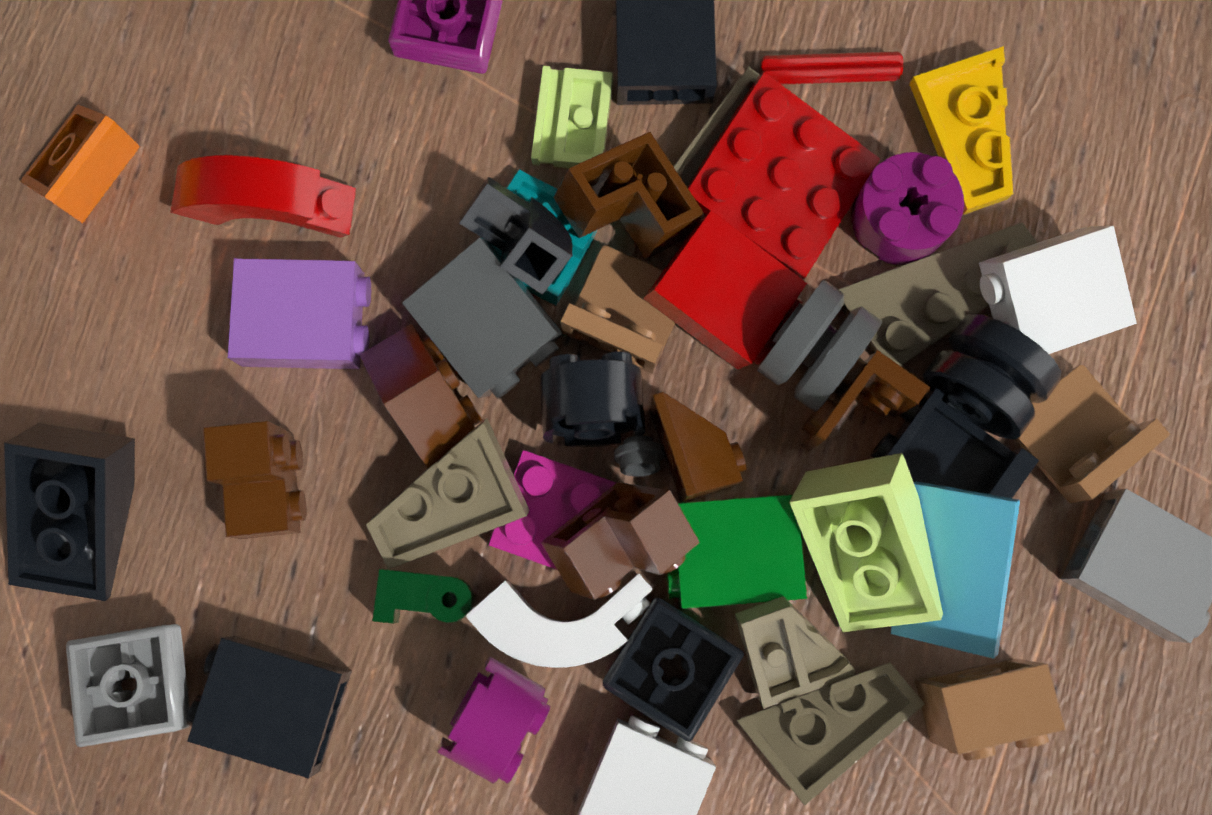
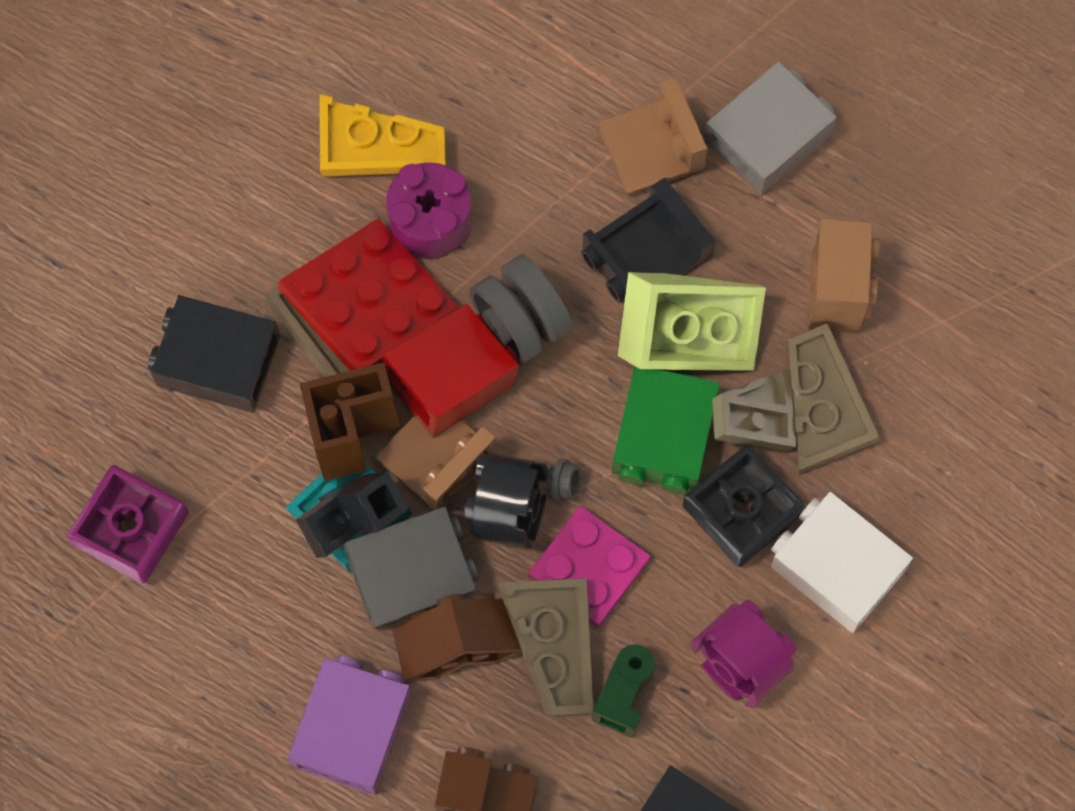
camera: 70 degrees left, 10 degrees down
red arch [170,155,356,238] -> none
white arch [466,574,653,668] -> none
yellowish green plate [531,66,613,168] -> none
reddish brown brick [541,482,700,600] -> none
reddish brown slope [649,392,747,503] -> none
red axle [760,51,904,84] -> none
reddish brown bracket [801,350,930,451] -> none
dark tan wing [838,222,1038,366] -> none
medium azure tile [891,482,1020,659] -> none
black wheel [923,314,1061,440] -> none
white brick [979,226,1137,354] -> none

